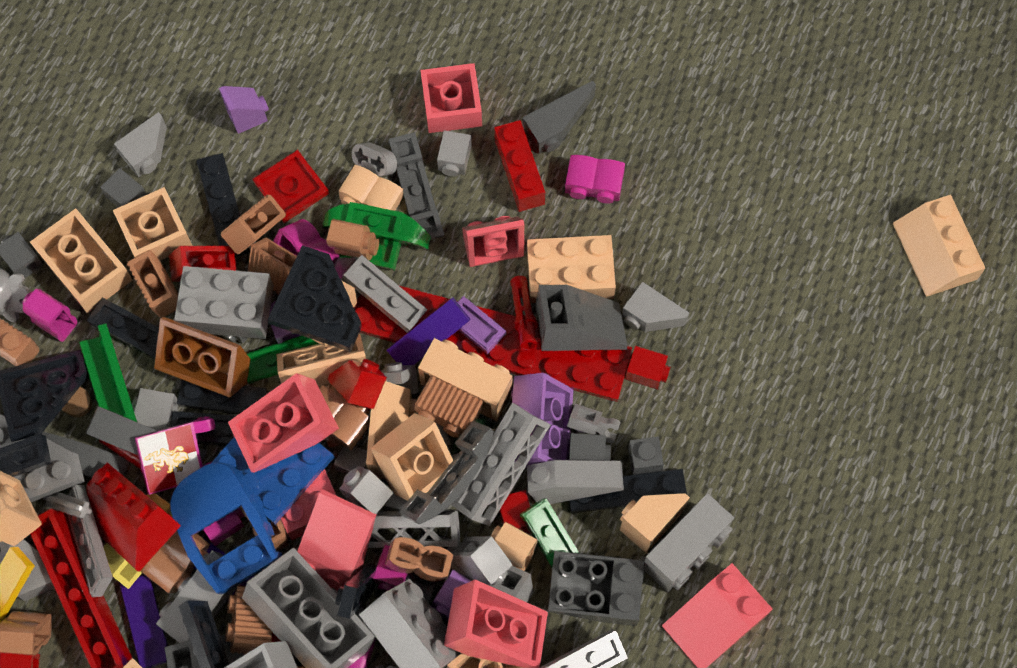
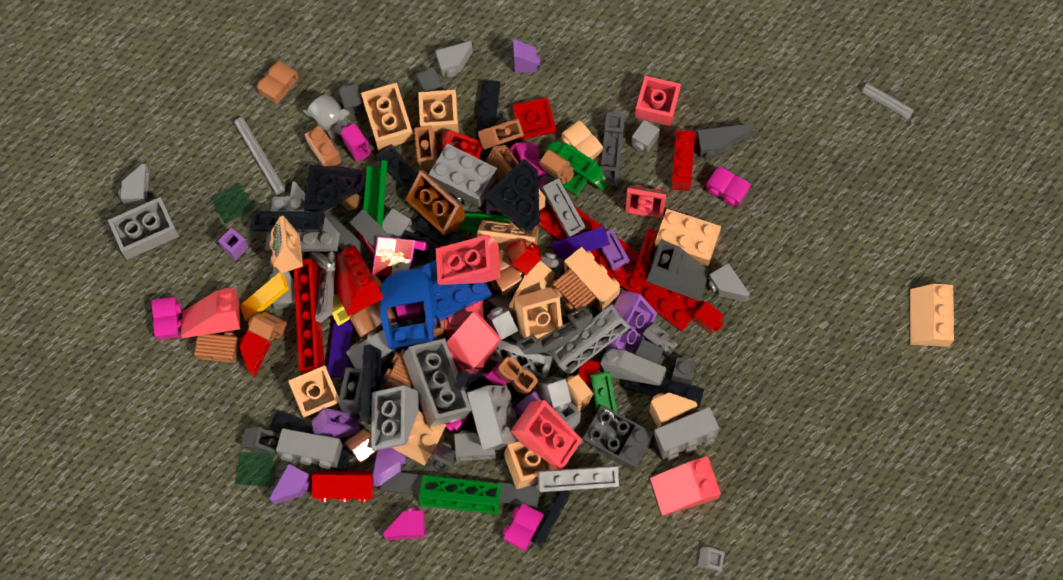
camera: 25 degrees right, 0 degrees up
light grey beam [352,142,397,177] -> none

